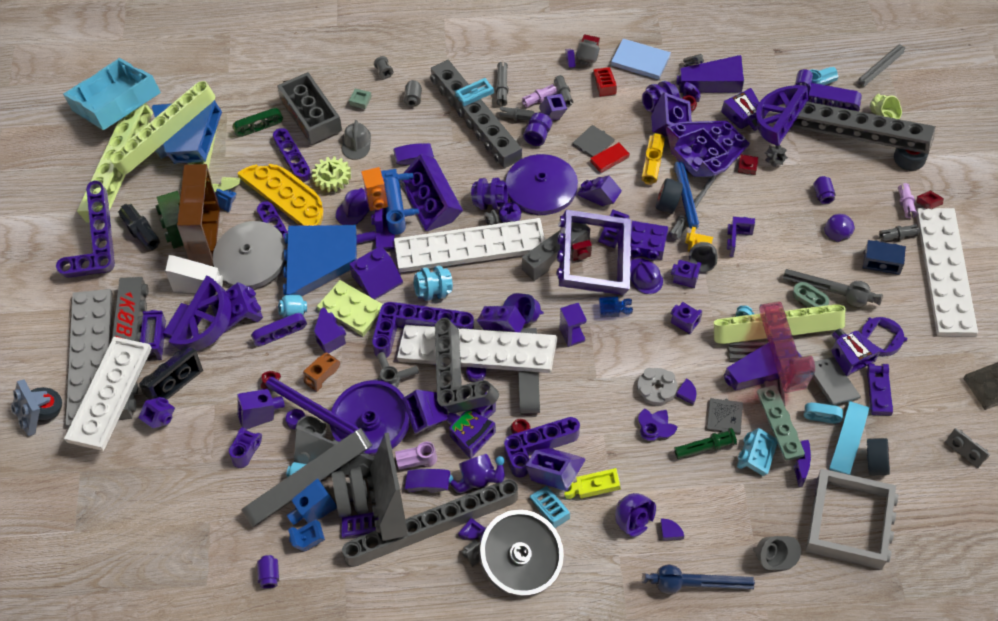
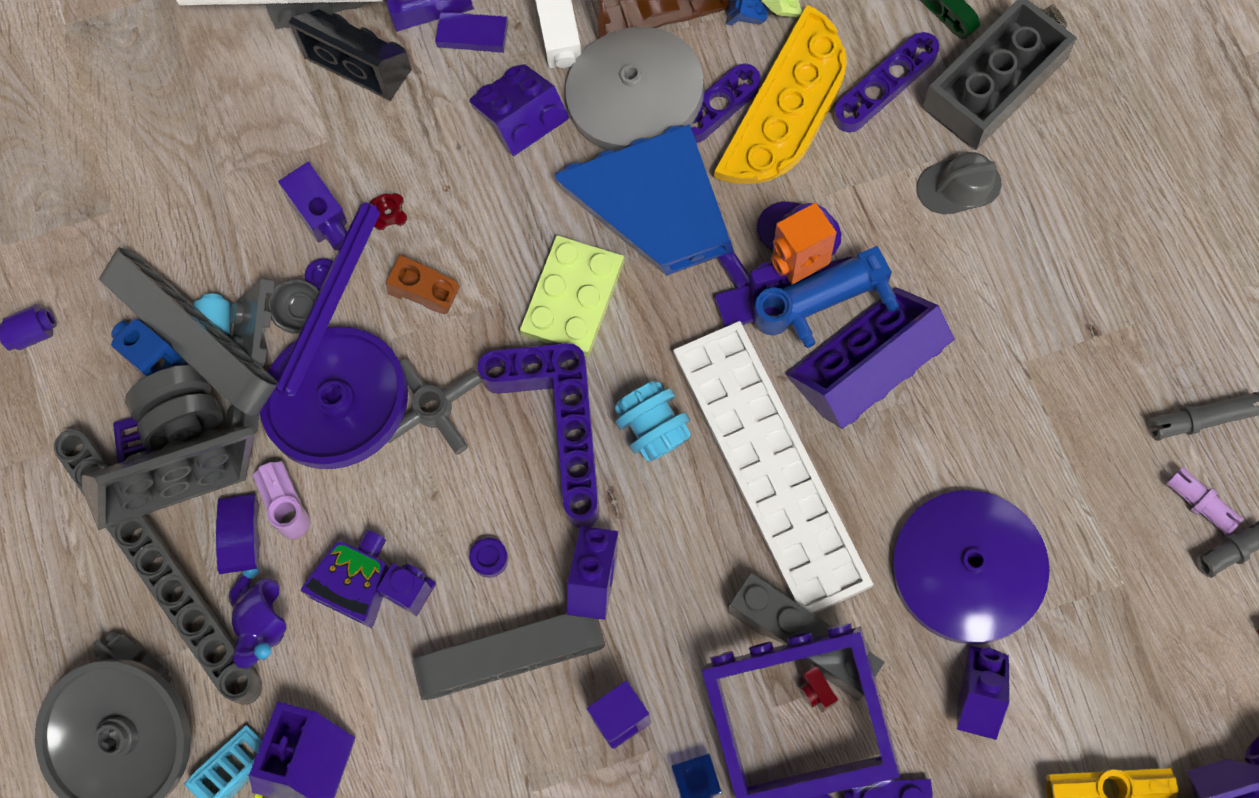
camera: 80 degrees right, 15 degrees up
dark purple brick [138,397,175,428] -> none
dark purple window [169,275,232,351] -> none
dark purple piece [229,427,262,468] -> none
dark purple beam [251,313,307,346] -> none
medium azure head [278,295,307,318] -> none
blue bracket [288,520,325,551] -> none
yellowish green gear [312,157,351,192] -> none
dark purple slope [314,307,346,353] -> none
sand green plate [349,88,372,109] -> none
dark purple slope [350,246,403,300] -> none
dark grey bush [374,56,394,79] -> none
dark purple slope [393,143,434,165] -> none
white plate [397,325,557,373] -> none
dark purple torso [403,390,449,434] -> none
dark grey brick [404,80,422,107] -> none
dark grey brick [430,60,522,169] -> none
dark grey beam [435,318,499,413] -> none
medium azure tile [455,78,494,106] -> none
dark purple tile [458,518,486,540] -> none
dark purple piece [471,177,508,210] -> none
dark grey bush [484,210,499,225] -> none
dark purple piece [498,203,522,223] -> none
dark grey axle [499,106,535,121] -> none
dark purple piece [503,293,544,324] -> none
dark purple beam [504,417,580,478] -> none
dark red plate [511,419,531,434] -> none
dark purple wheel [523,113,552,146] -> none
brick [539,94,567,121] -> none
dark grey piece [573,125,615,157] -> none
red tile [590,142,630,173] -> none
dark purple slope [598,209,630,248] -> none

